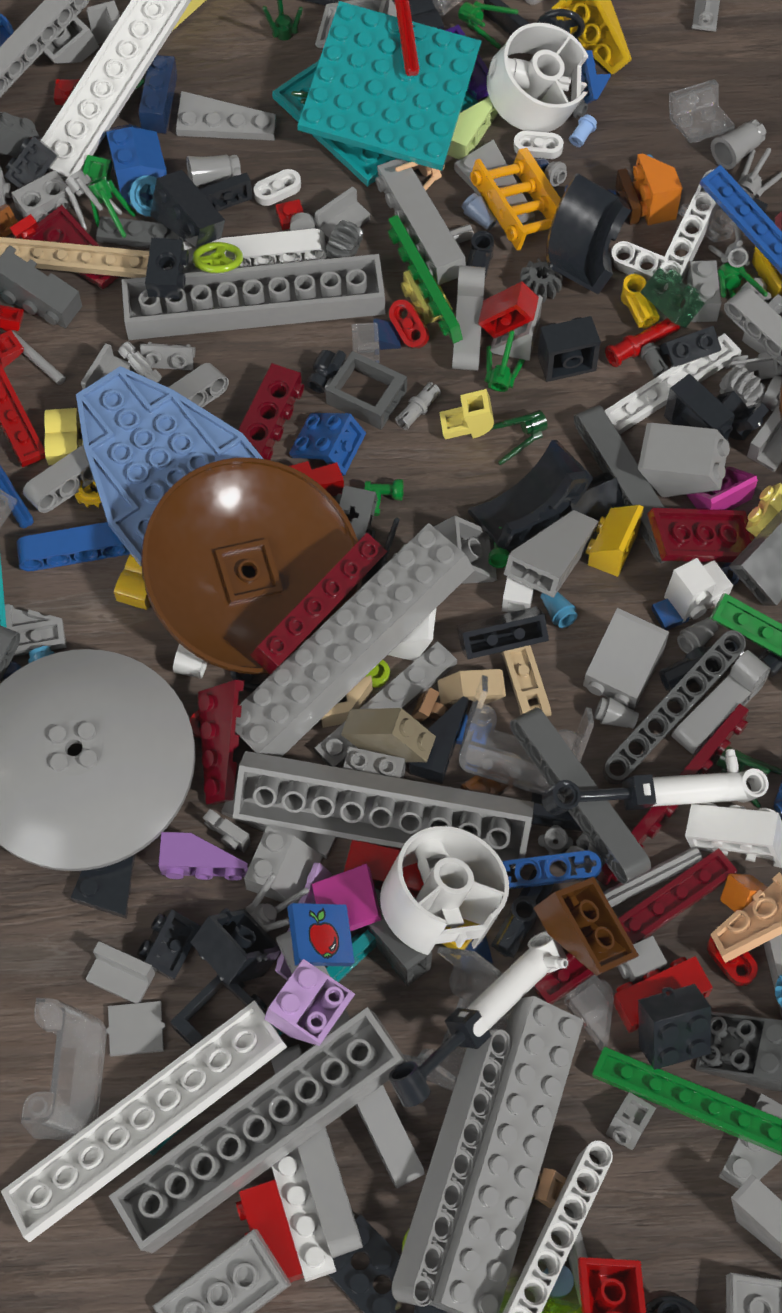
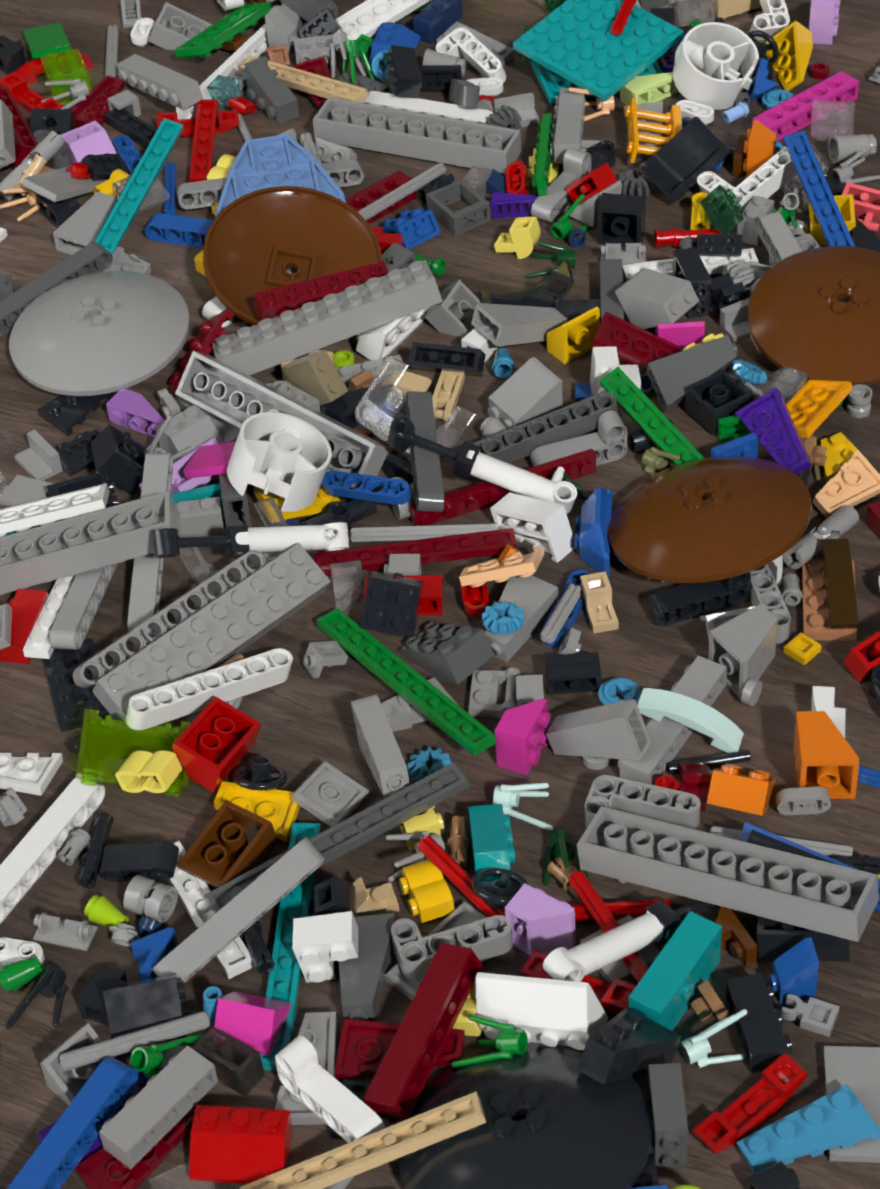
camera: 30 degrees right, 20 degrees down
red plate [10,214,39,240] -> none
black brick [145,238,189,299] -> none
lime piece [192,242,243,273] -> none
lavender slope [264,959,355,1046] -> none
blue tile [287,903,355,966] -> none
light grey pin [395,382,441,430] -> none
sand blue cone [461,193,498,231] -> none
reddish brown slope [534,877,639,976] -> none
none -> light grey brick [175,497,224,537]
none -> light grey axle [358,163,447,220]
none -> white beam [436,27,507,83]
none -> dark grey beam [448,79,480,108]
none -> dark purple slope [491,192,536,218]
none -> dark blue hinge [569,228,587,248]
none -> light grey hinge [601,243,646,265]
none -> dark pink brick [752,71,859,141]
none -> dark azure gear [762,89,794,110]
none -> dark red tile [809,62,830,80]

